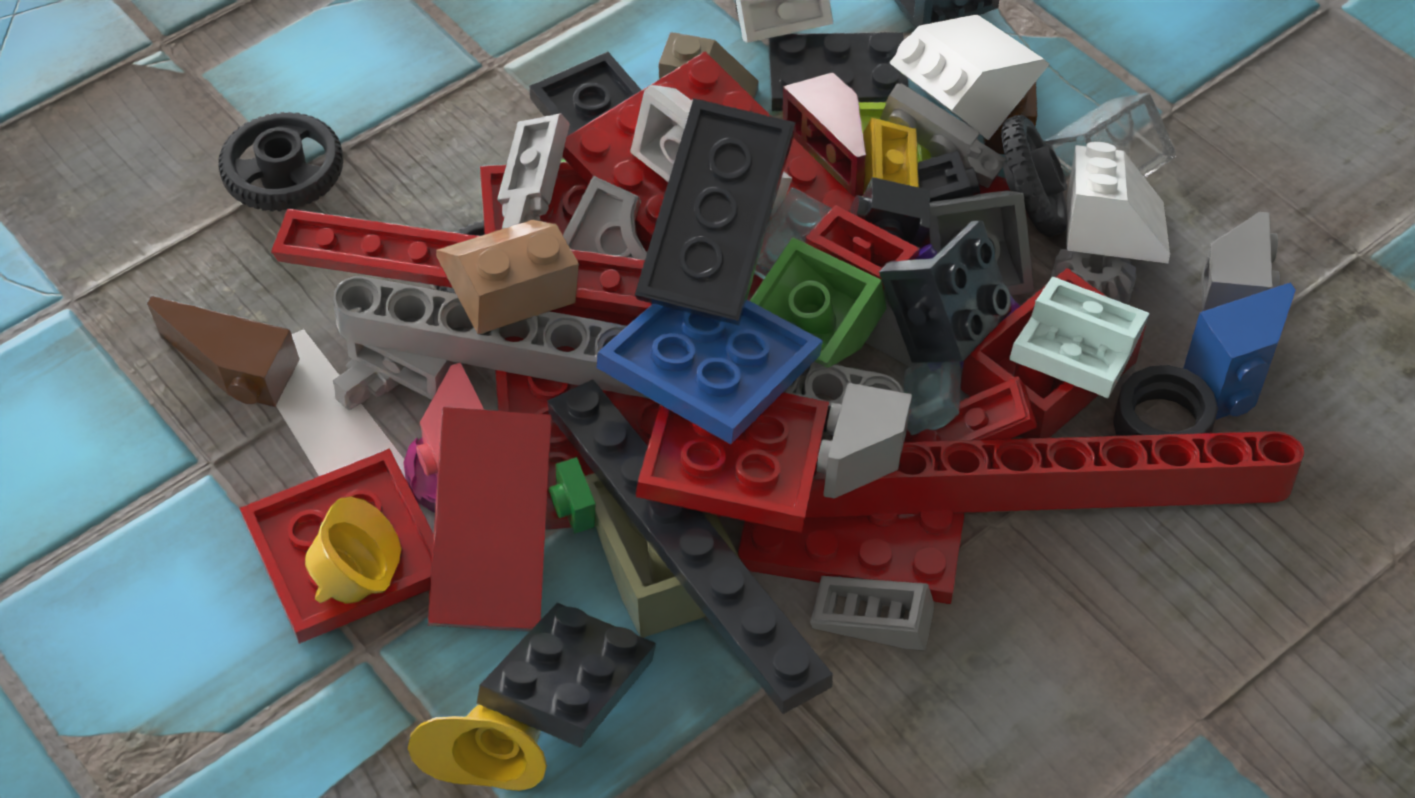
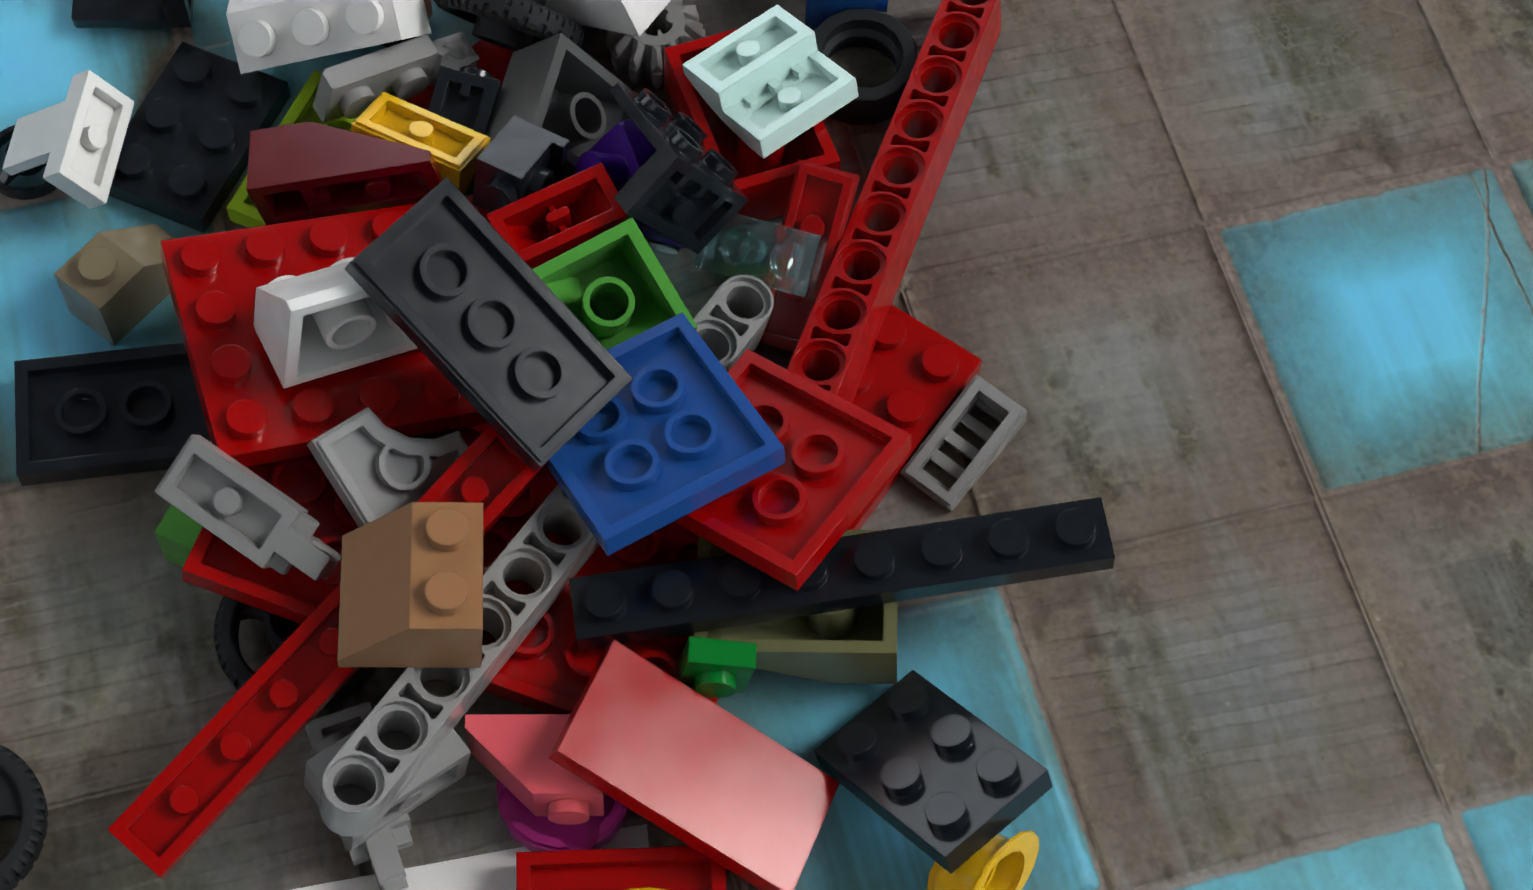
camera: 70 degrees left, 10 degrees up
light grey slope [817,383,912,498] -> none

